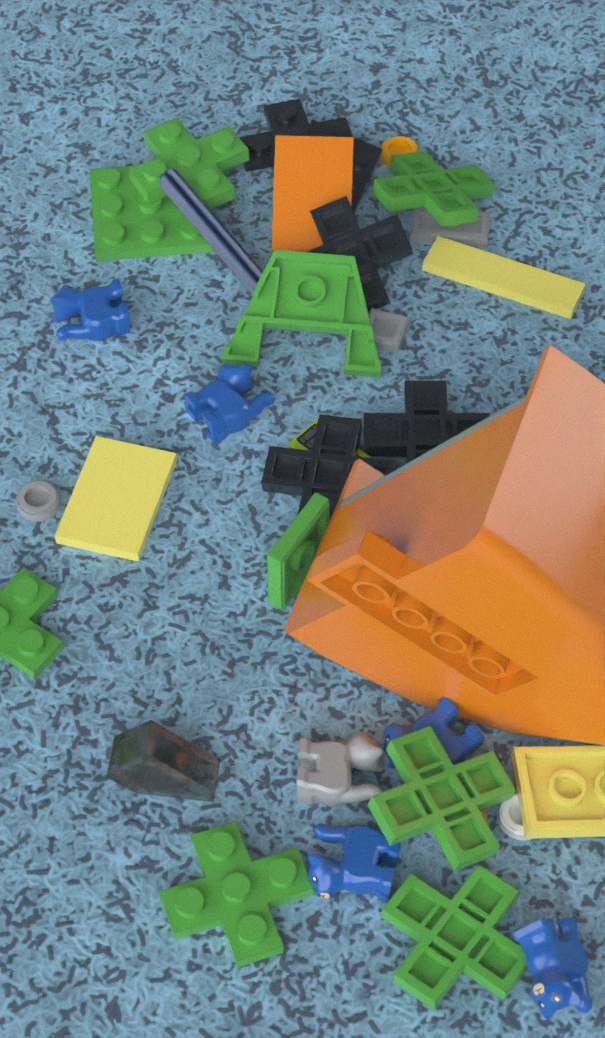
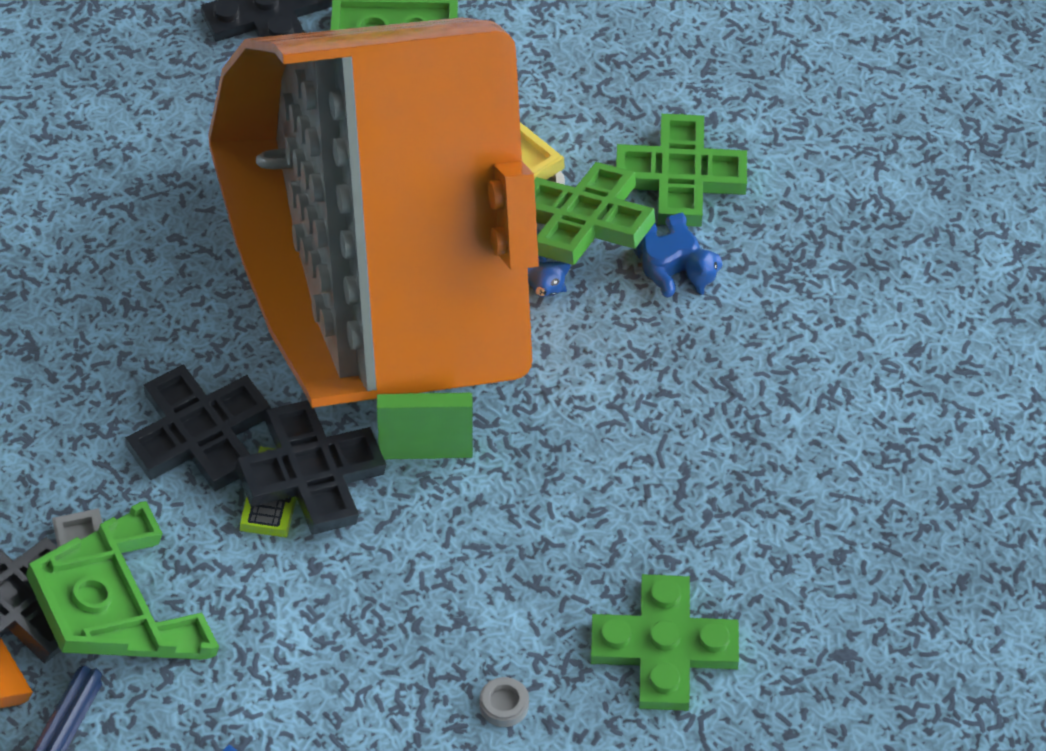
camera: 125 degrees left, 0 degrees up
light yellow tile [55,436,177,562] -> none
clear smoke slope [106,720,220,802] -> none
bright green plate [159,821,314,968] -> none
blue animal [184,364,275,444] -> none
light grey animal [297,731,384,807] -> none
blue animal [512,918,592,1019] -> none

